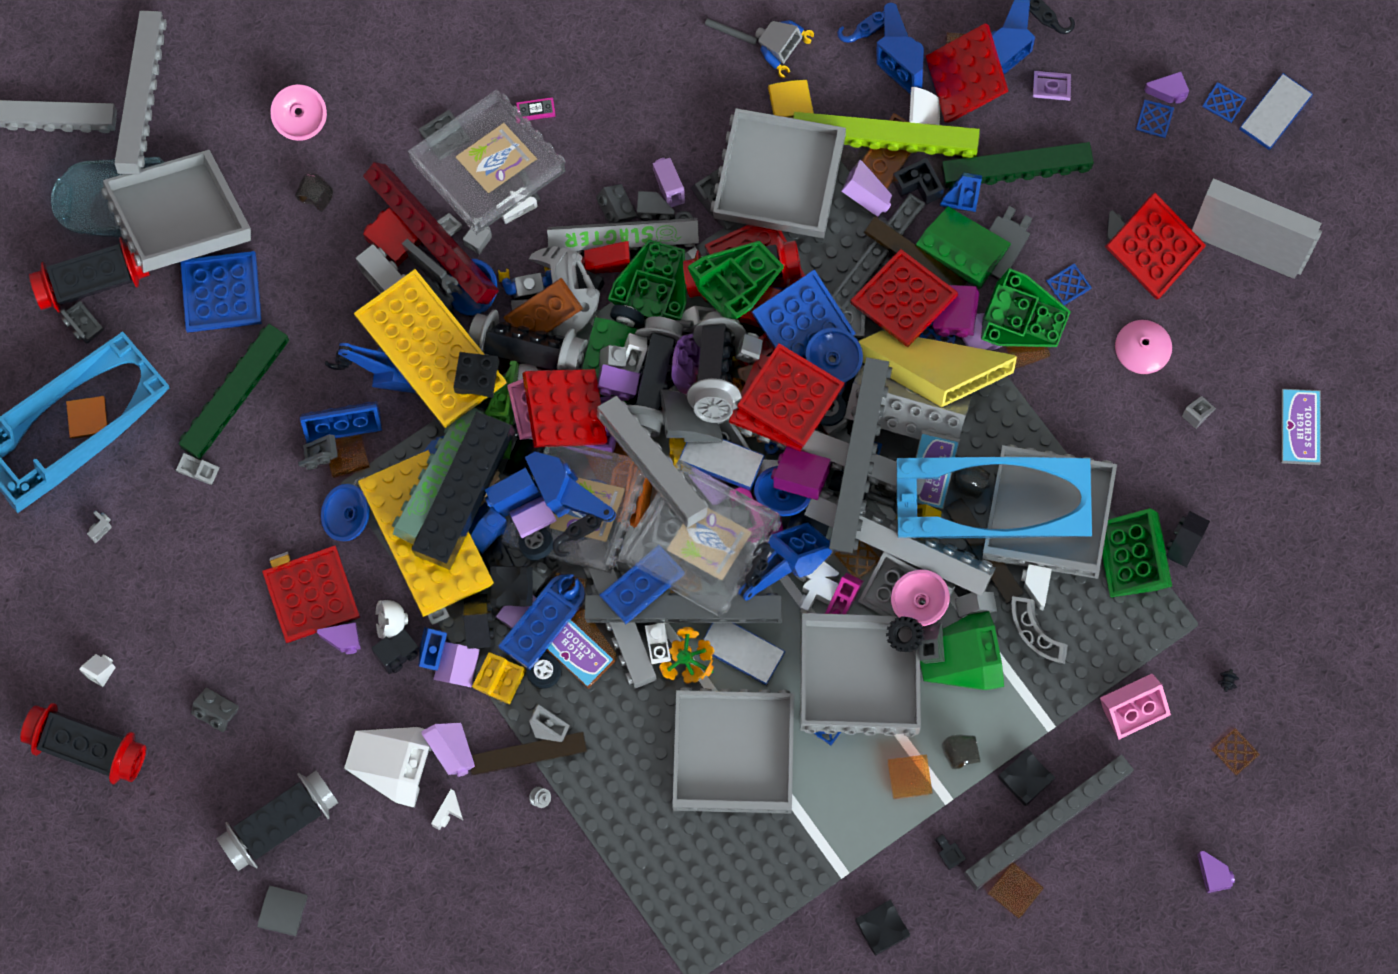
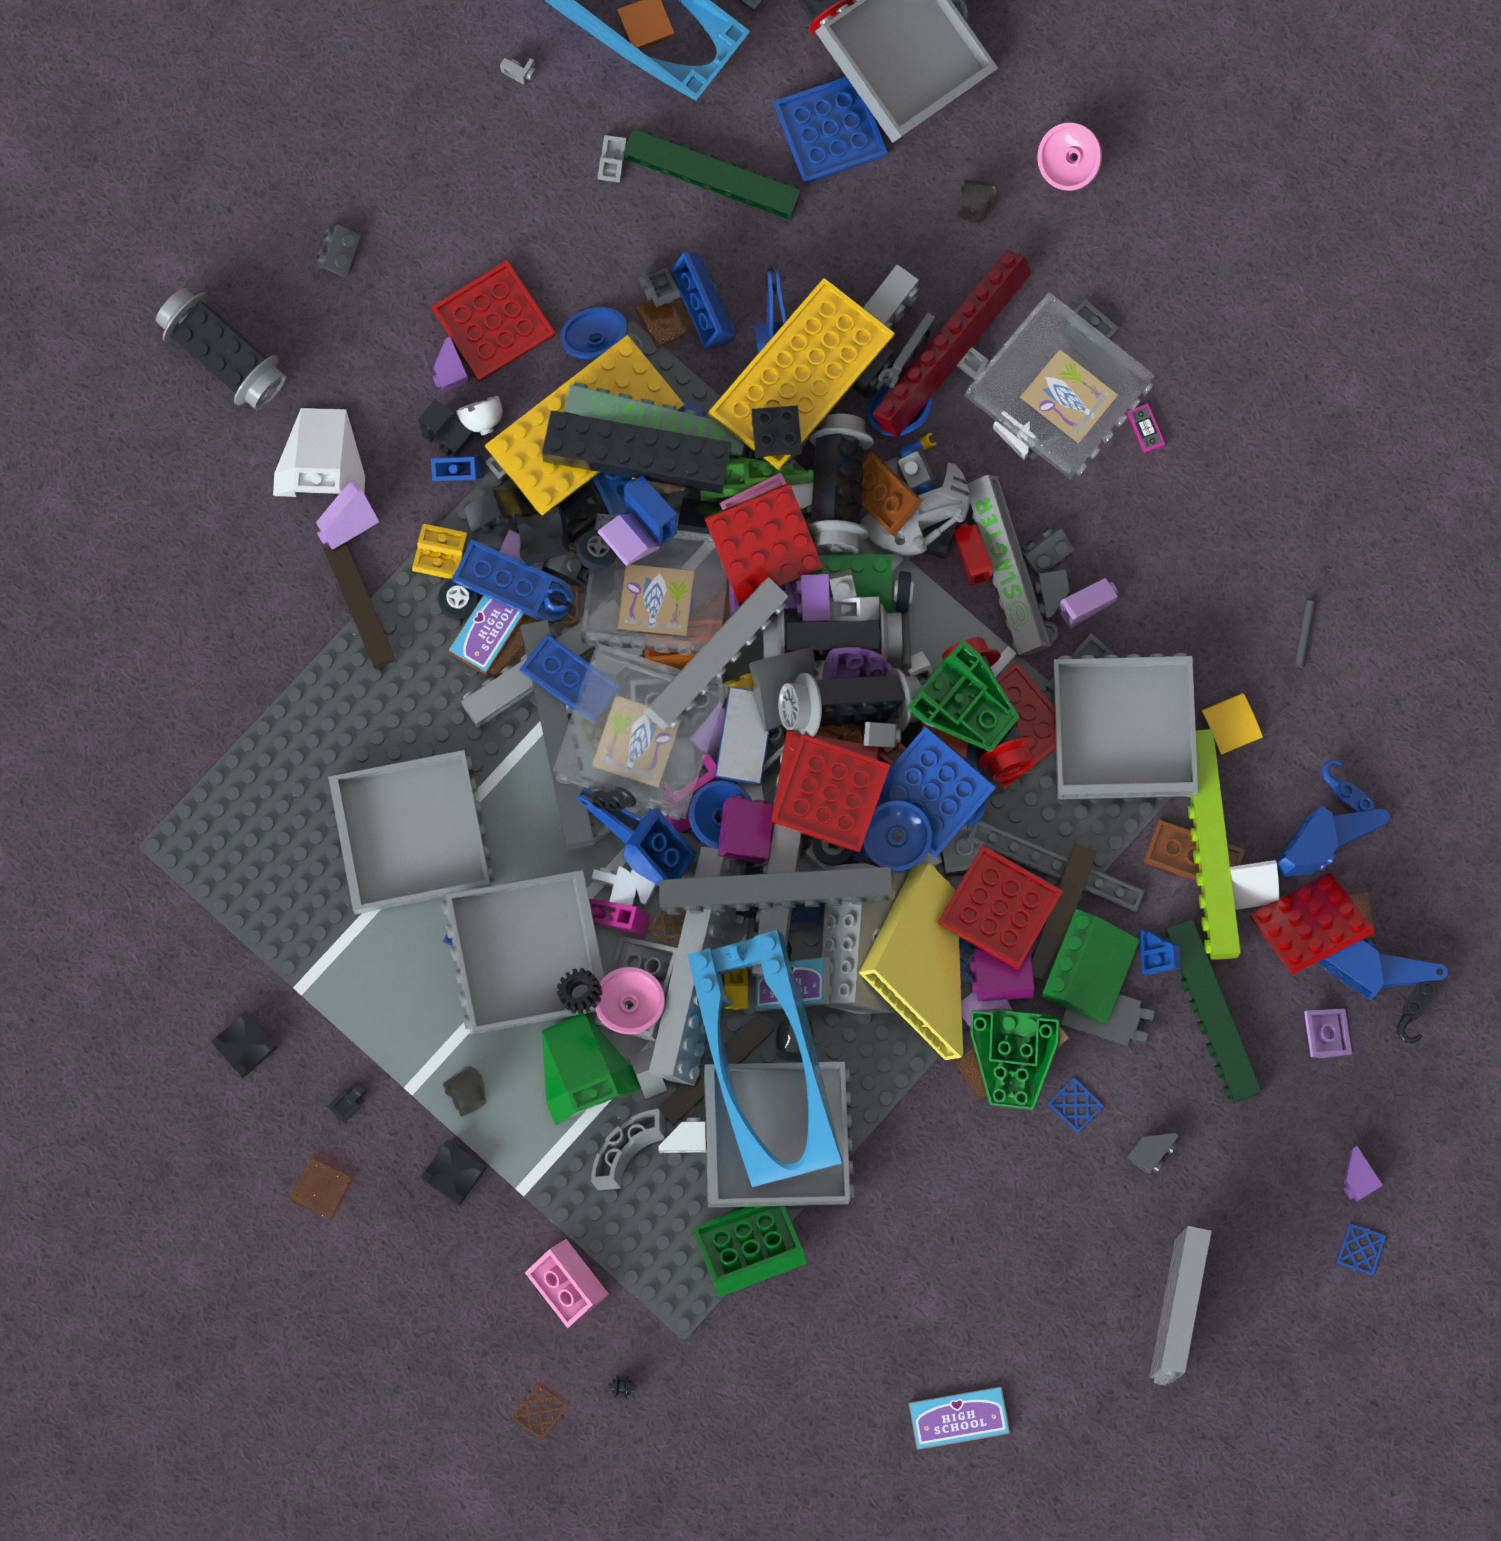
camera: 75 degrees right, 5 degrees up
black brick [20,703,146,784] -> none
white slope [79,654,116,687] -> none
dark grey slope [258,886,308,936] -> none
pearl gold tile [270,552,290,567] -> none
red brick [363,208,422,267] -> none
white slope [431,789,463,830] -> none
lavender slope [434,642,480,687] -> none
light grey brick [463,222,492,255] -> none
blue slope [471,507,508,554] -> none
blue slope [525,452,616,557] -> none
light grey slope [529,704,570,742] -> none
light grey wheel [529,787,551,808] -> none
green wedge [608,240,686,320] -> none
white slope [645,623,671,664] -> none
light orange plant [659,627,714,684] -> none
flat silver tile [703,623,786,686] -> none
light grey torso [756,20,814,78] -> none
lavender slope [841,160,892,217] -> none
clear orange tile [887,754,933,799] -> none
black brick [892,158,944,205] -> none
dark grey slope [919,623,945,664] -> none
dark grey brick [964,754,1134,890] -> none
red plate [1105,193,1206,300] -> none
bright pink dish [1115,320,1172,374] -> none
blue window [1136,100,1174,138] -> none
black brick [1166,511,1210,568] -> none
light grey slope [1182,396,1216,429] -> none
medium lavender slope [1197,851,1235,893] -> none
flat silver tile [1239,73,1313,151] -> none

